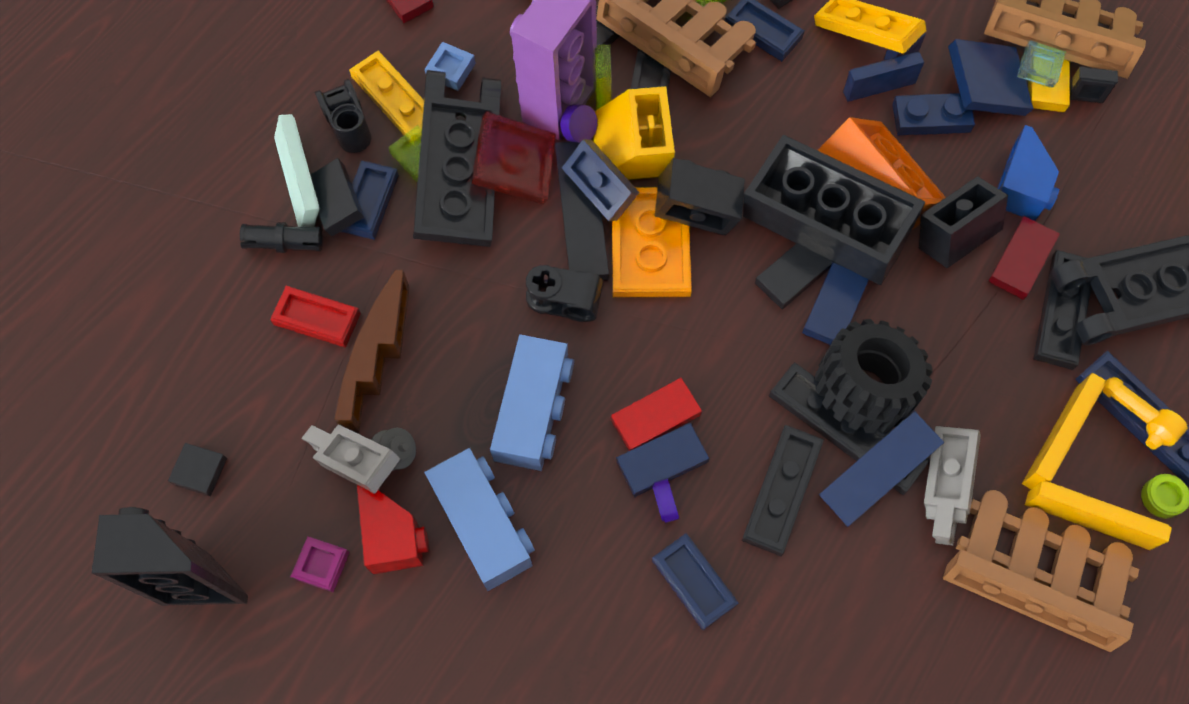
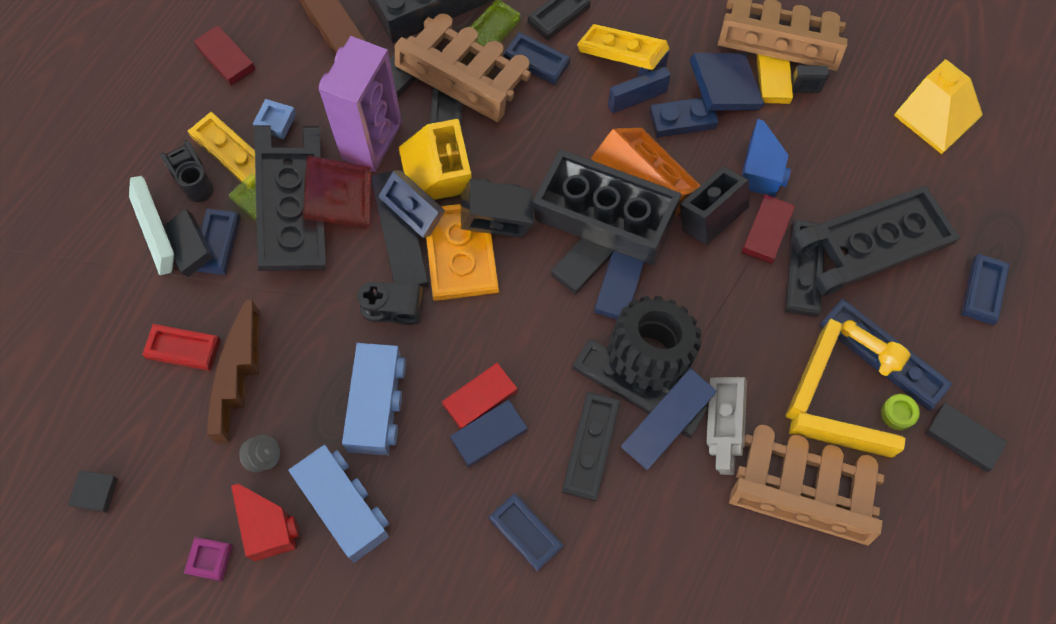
camera: 10 degrees left, 0 degrees up
black slope [91,507,248,606] -> none
black pin [240,222,323,253] -> none
light grey hinge [302,424,400,494] -> none
dark purple tile [560,104,597,143] -> none
clear neon green tile [595,45,611,110] -> none
dark purple tile [652,478,679,523] -> none
clear light blue tile [1017,40,1066,88] -> none

